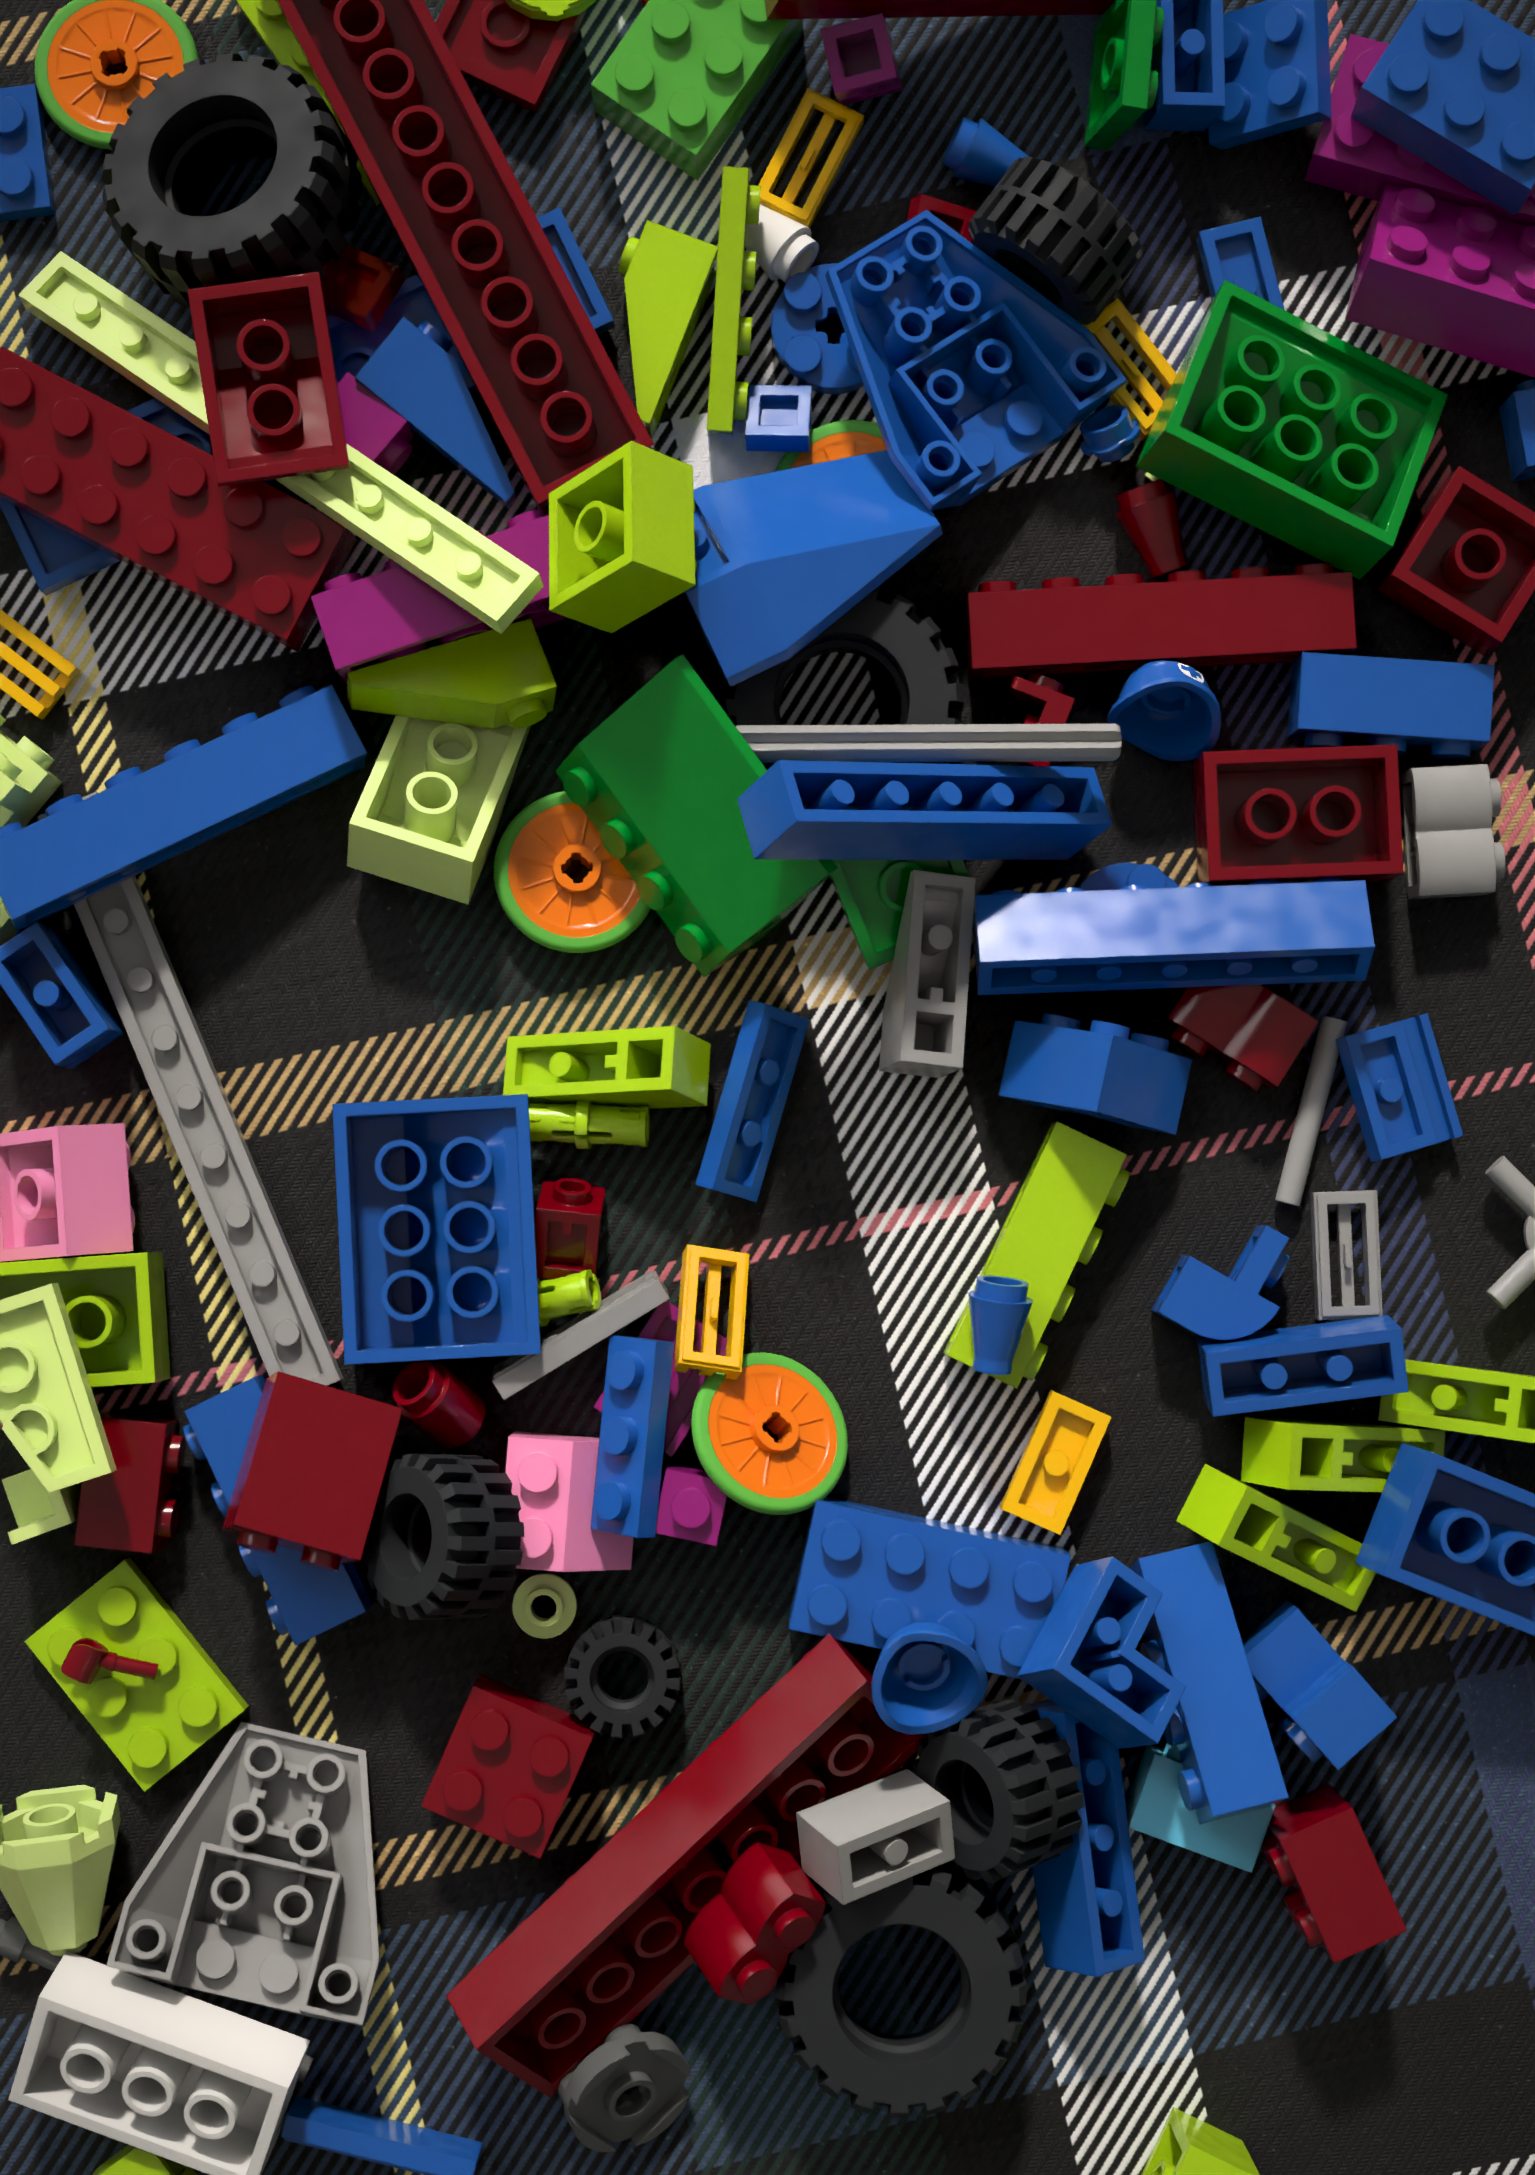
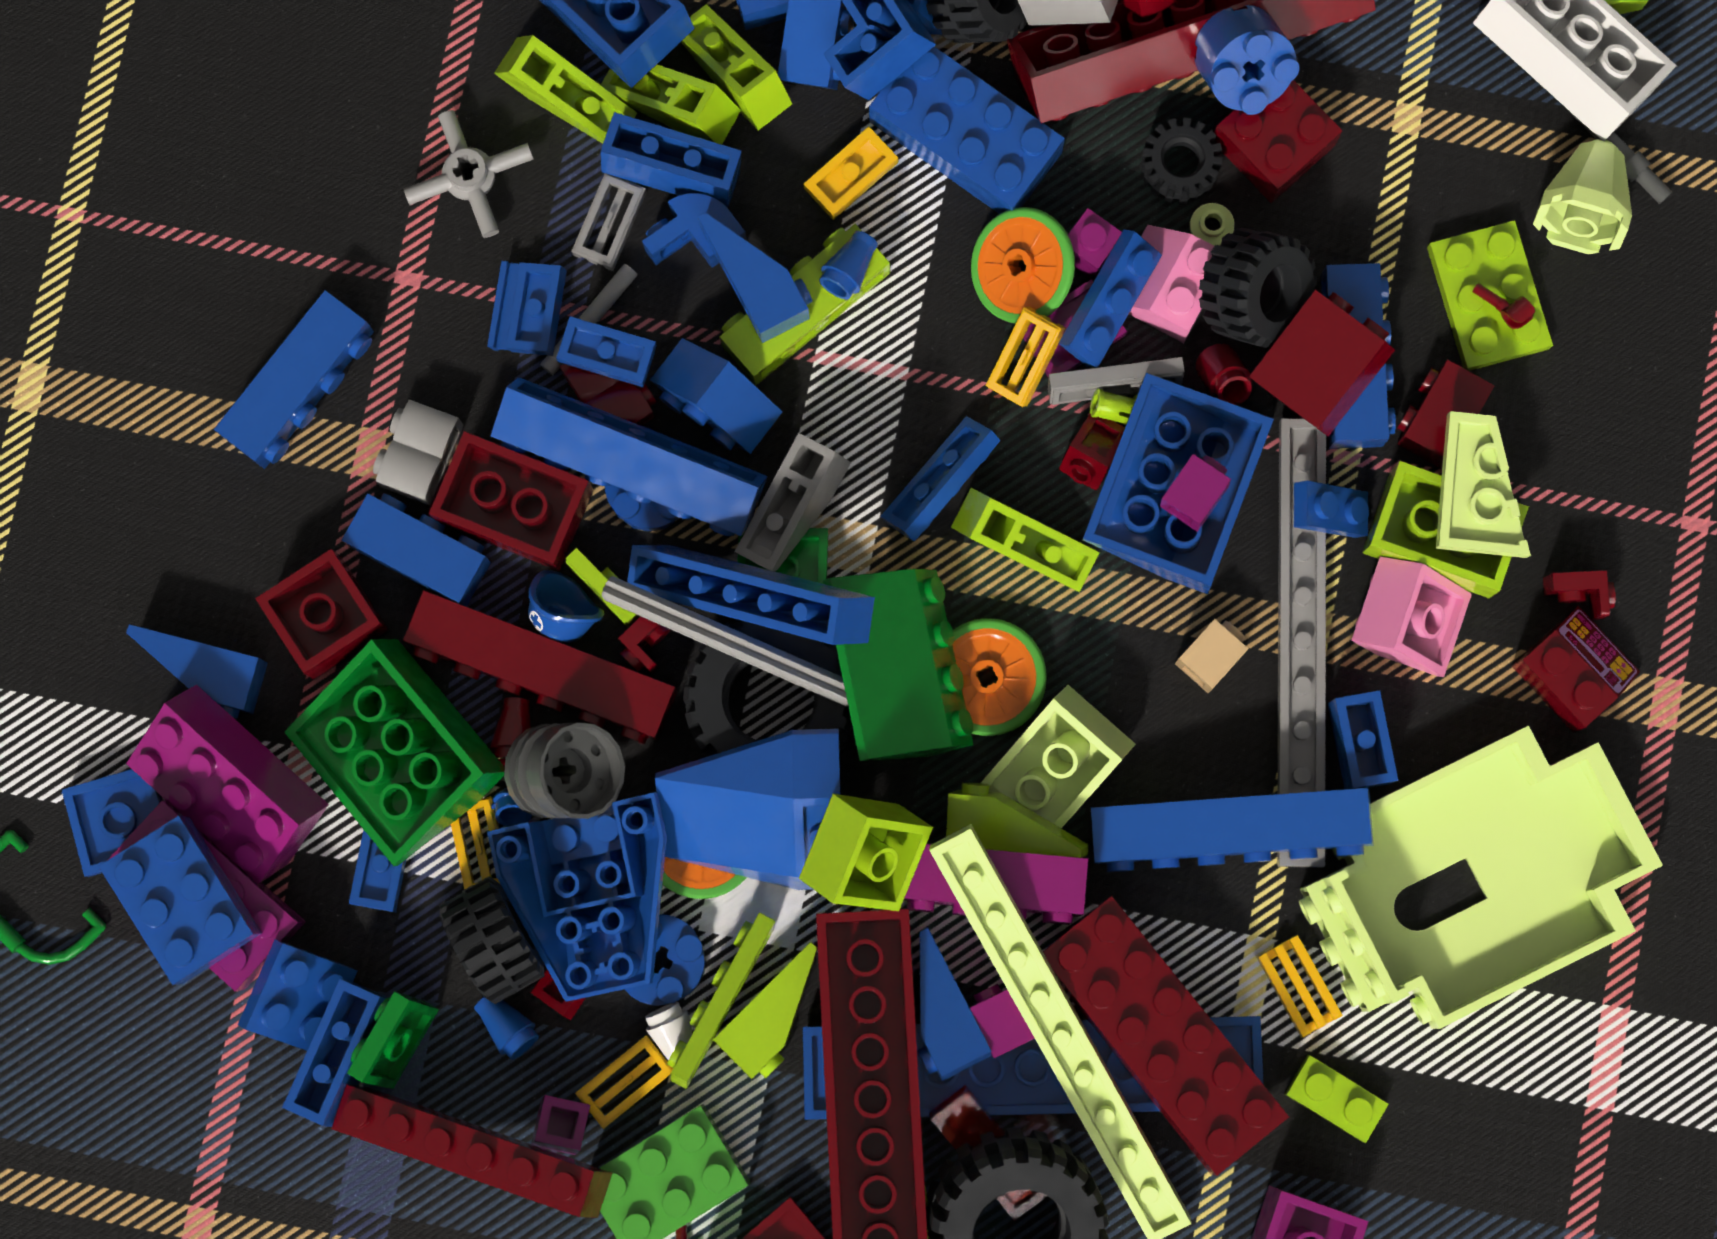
camera: 155 degrees left, 5 degrees down
yellowish green panel [2,1469,80,1545] -> none
light grey wedge [106,1722,380,2026] -> none
dark red slope [187,272,350,487] -> none
lime pin [529,1100,650,1149] -> none
plate [745,385,812,452] -> none
blue helmet [871,1622,988,1734] -> none
none -> dark grey wheel [504,722,625,819]
none -> blue plate [556,316,657,388]
none -> lime plate [565,548,640,628]
none -> blue slope [698,212,813,343]
none -> magenta brick [1160,454,1231,532]
none -> tan brick [1175,619,1249,693]
none -> blue brick [1194,5,1299,115]
none -> blue plate [1294,481,1369,538]

